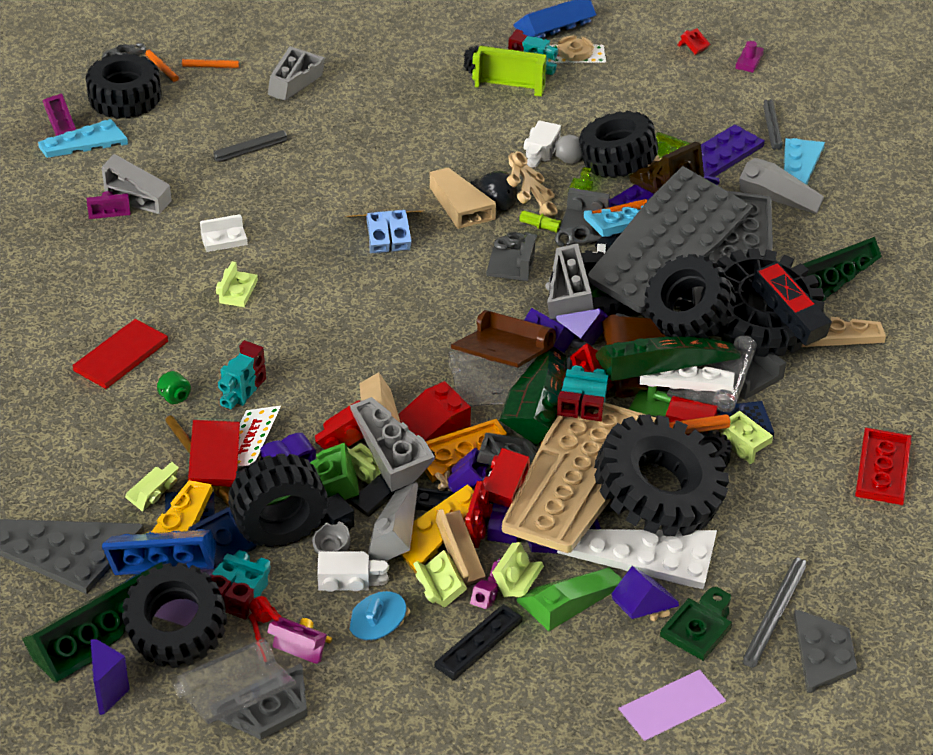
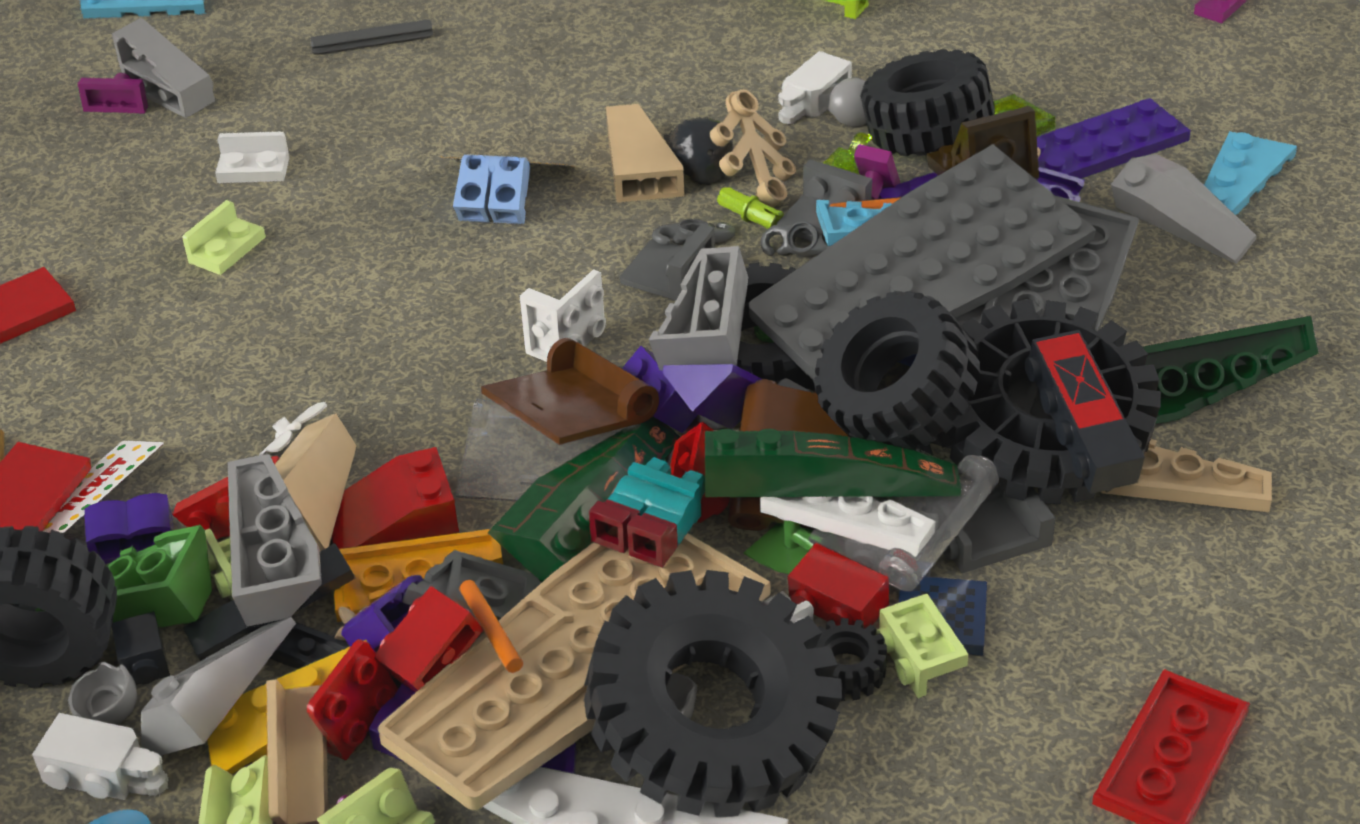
camera: 20 degrees right, 0 degrees up
green head [157,371,191,404] -> none
teal hips [218,340,266,409] -> none
orange axle [669,414,731,434] -> none
dark grey axle [763,99,783,150] -> none
none -> white piece [259,402,327,455]
none -> orange bar [459,580,523,673]
none -> white bracket [520,270,606,362]
none -> magenta tile [854,144,901,200]

